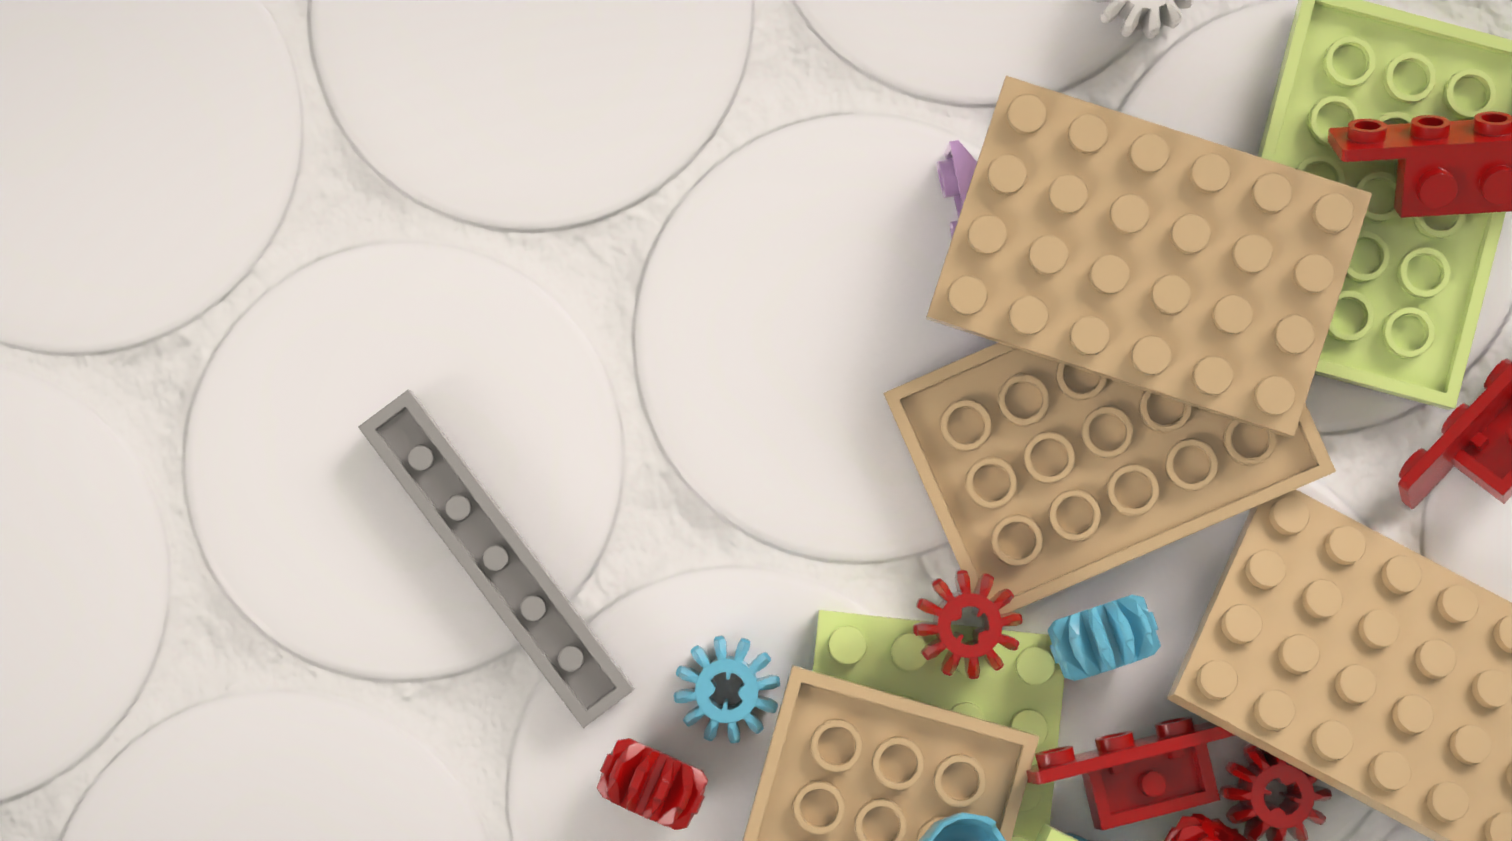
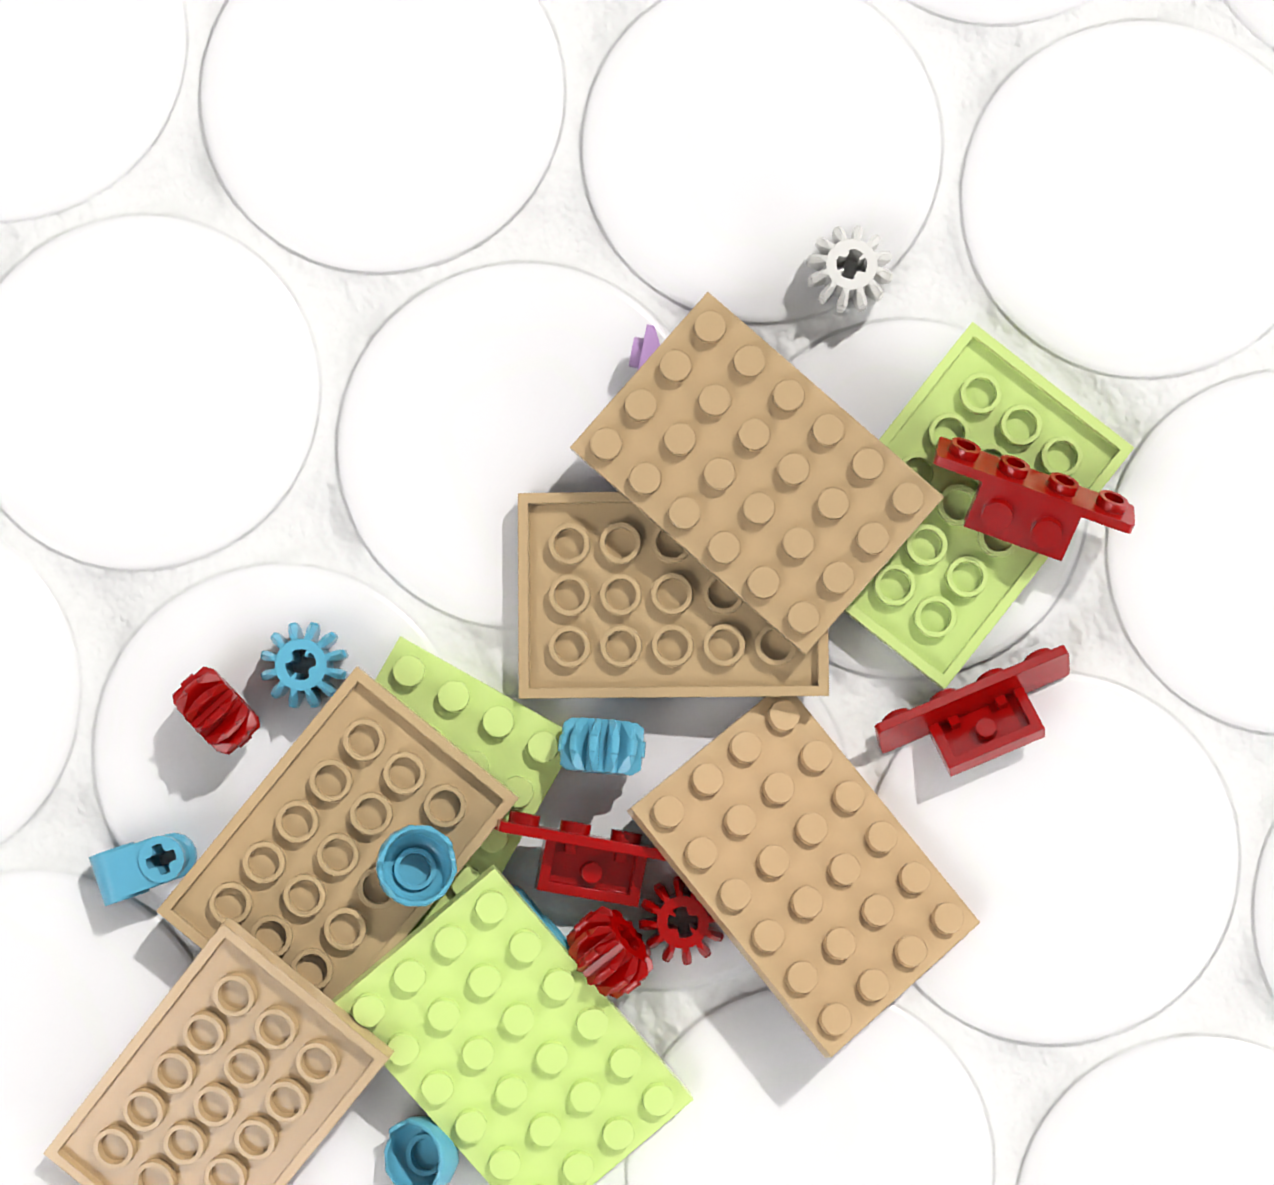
camera: 25 degrees right, 0 degrees up
light grey plate [358,389,635,728] -> none
red gear [913,570,1023,679] -> none

